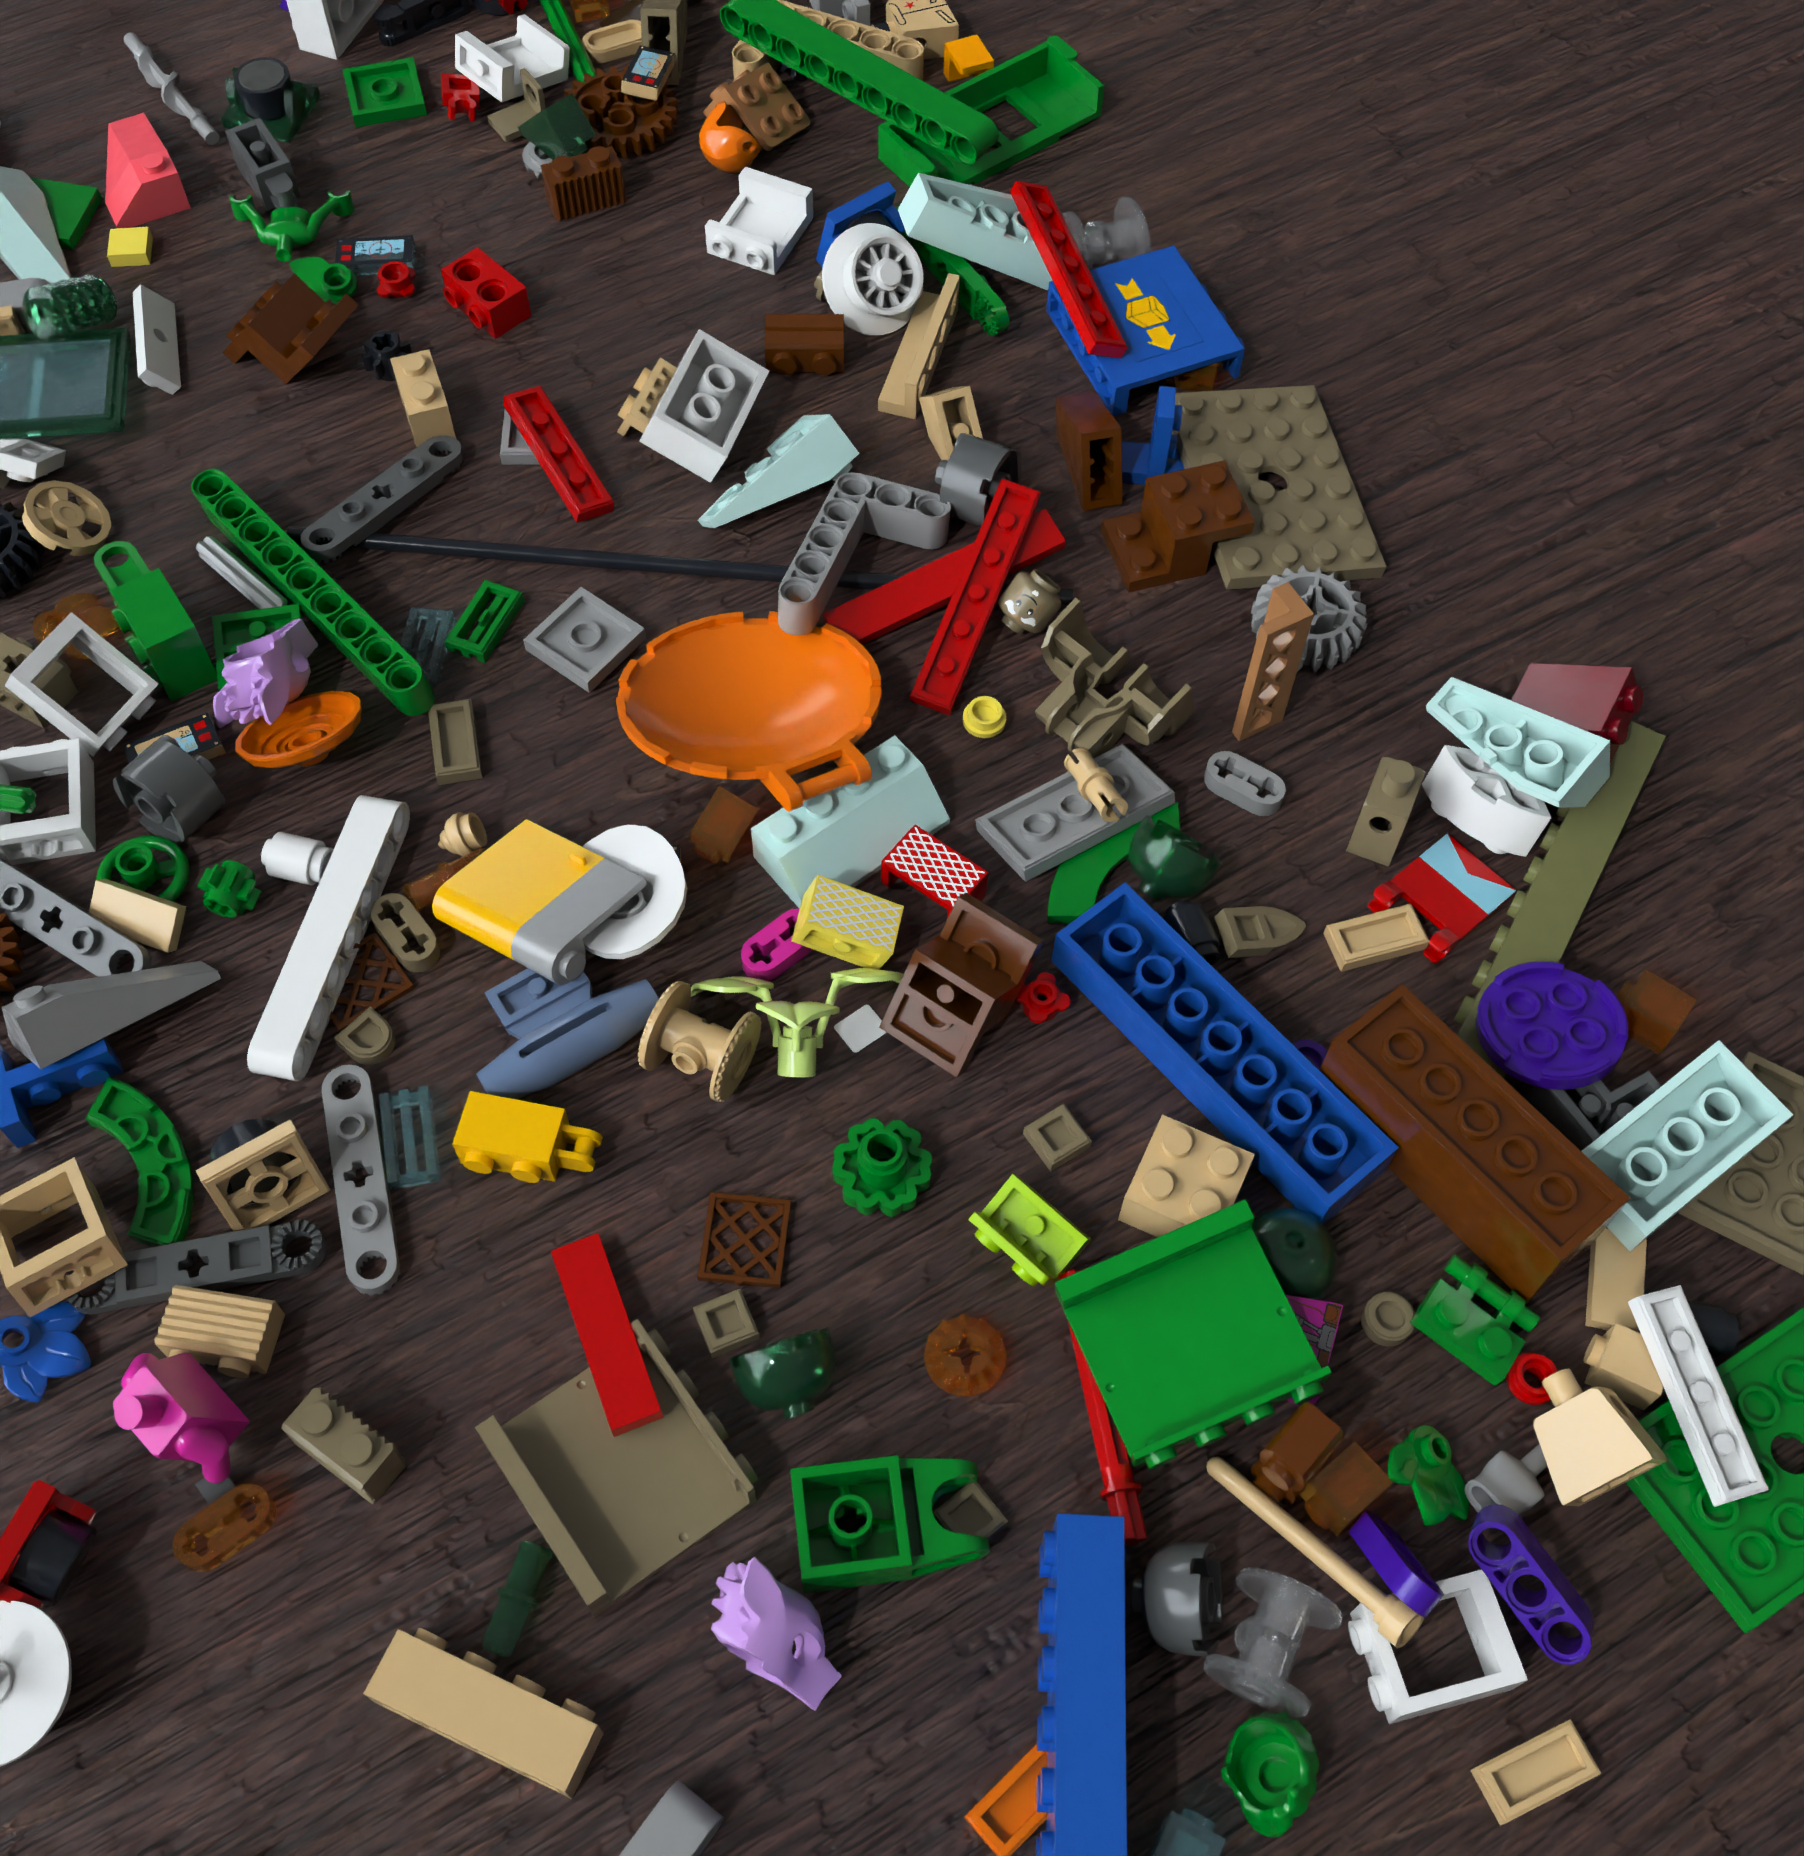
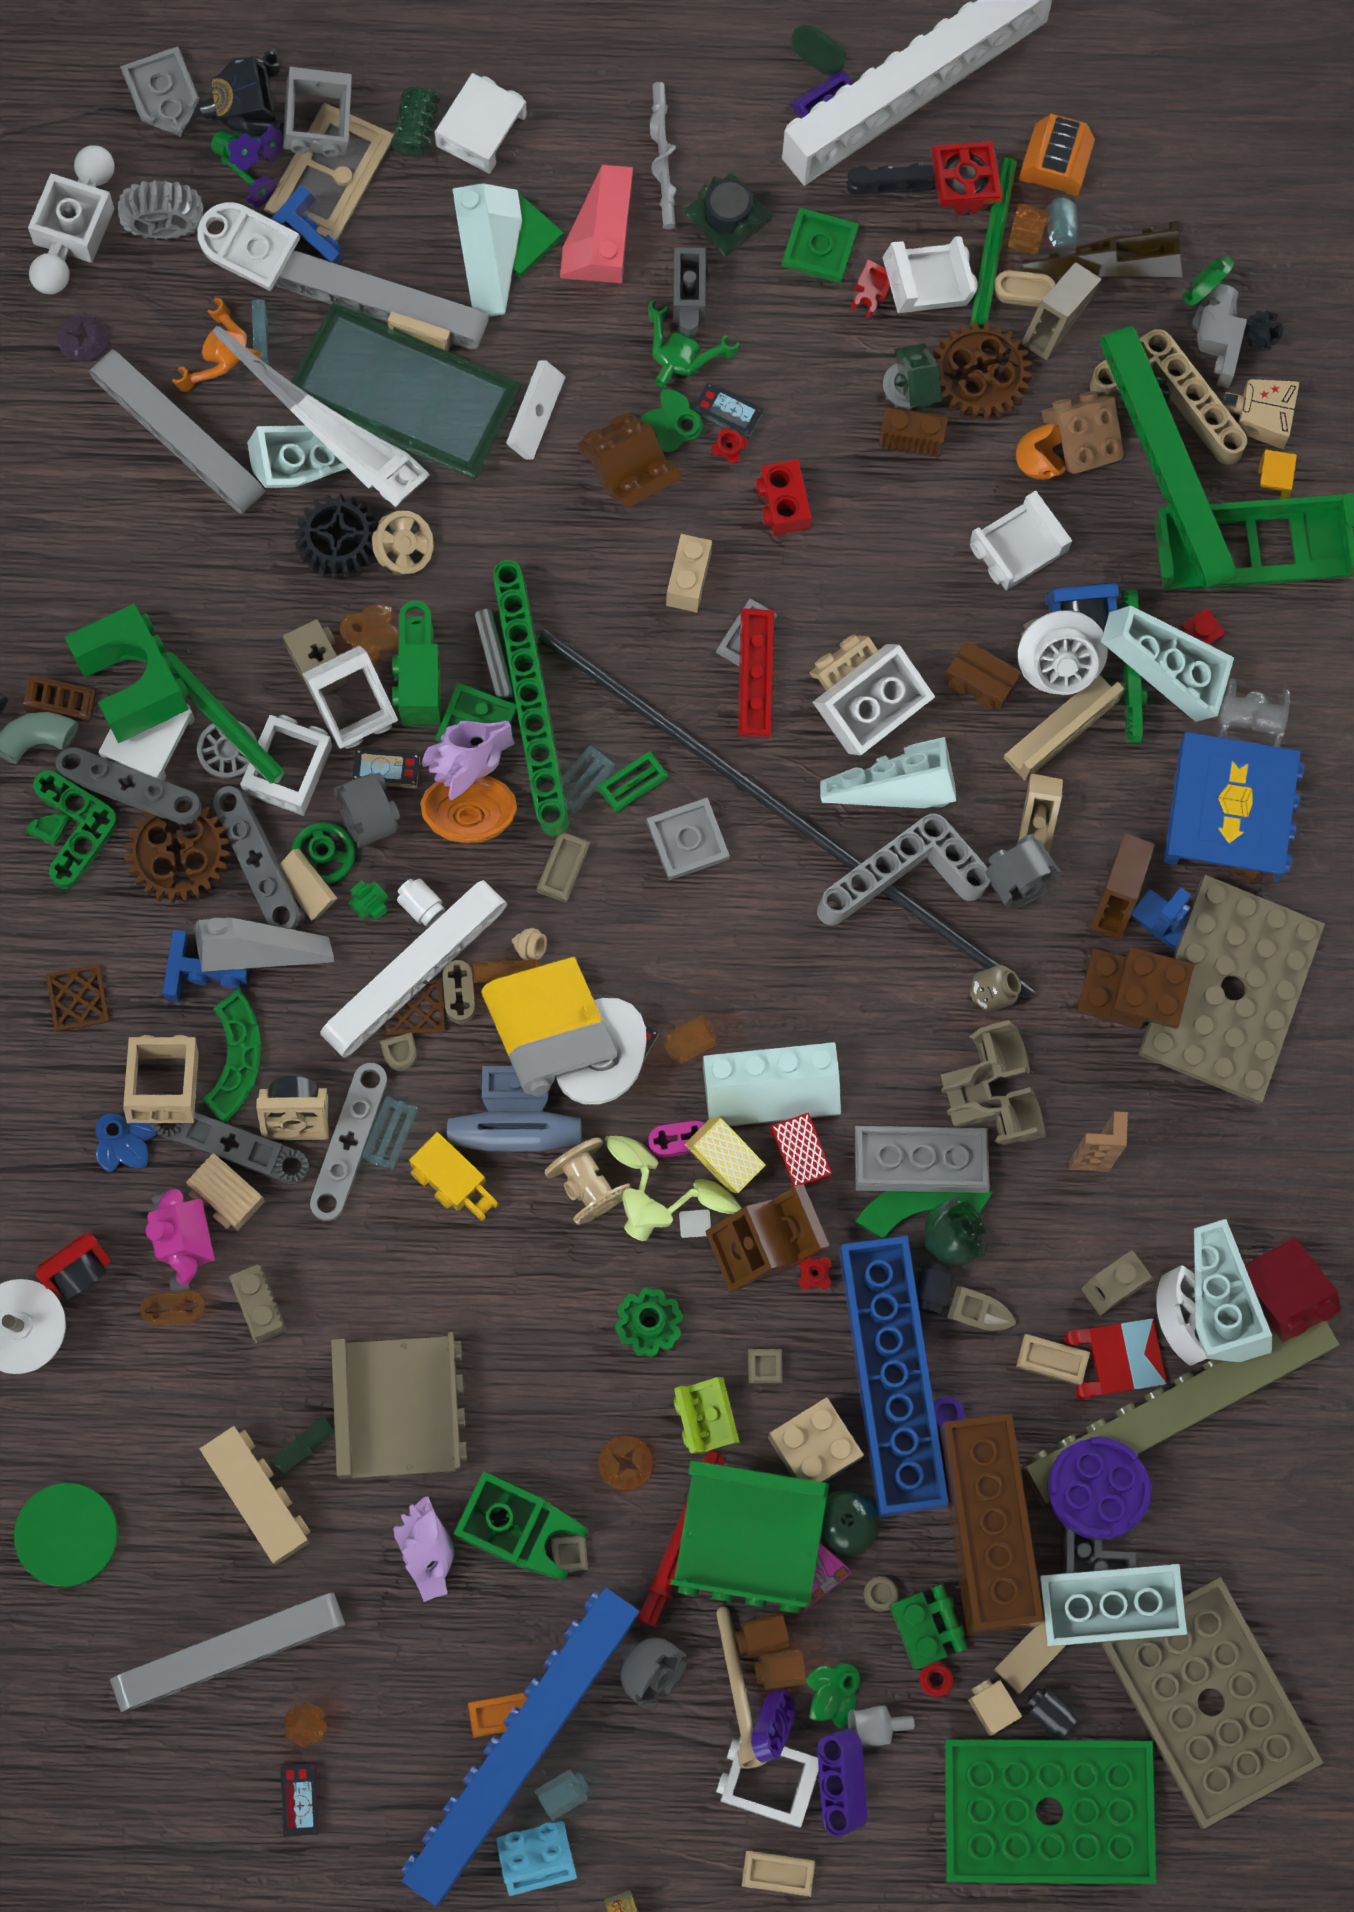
camera: 30 degrees right, 15 degrees up
clear green piece [22,274,117,339] -> none
light yellow tile [107,227,153,267] -> none
dark grey piece [301,436,464,563] -> none
black gear [362,331,412,381] -> none
dark tan bracket [487,68,548,142] -> none
red tile [551,1233,664,1437] -> none
orange dish [616,611,882,812] -> none
tile [621,45,675,101] -> none
dark tan tile [693,1289,760,1358] -> none
reddish brown window [697,1192,791,1288] -> none
clear green cylinder [728,1327,837,1419] -> none
red tile [823,508,1066,645] -> none
red tile [910,478,1041,716] -> none
light yellow plate [963,696,1006,738] -> none
red tile [1010,181,1128,359] -> none
tan pin [1064,748,1128,822] -> none
clear hose [1203,1567,1342,1717] -> none
light grey beam [1204,751,1286,816] -> none
green hair [1221,1709,1319,1838] -> none
light grey gear [1251,565,1367,673] -> none
torso [1533,1368,1668,1506] -> none
clear orange brick [1616,970,1697,1055] -> none
white tile [1628,1285,1769,1507] -> none

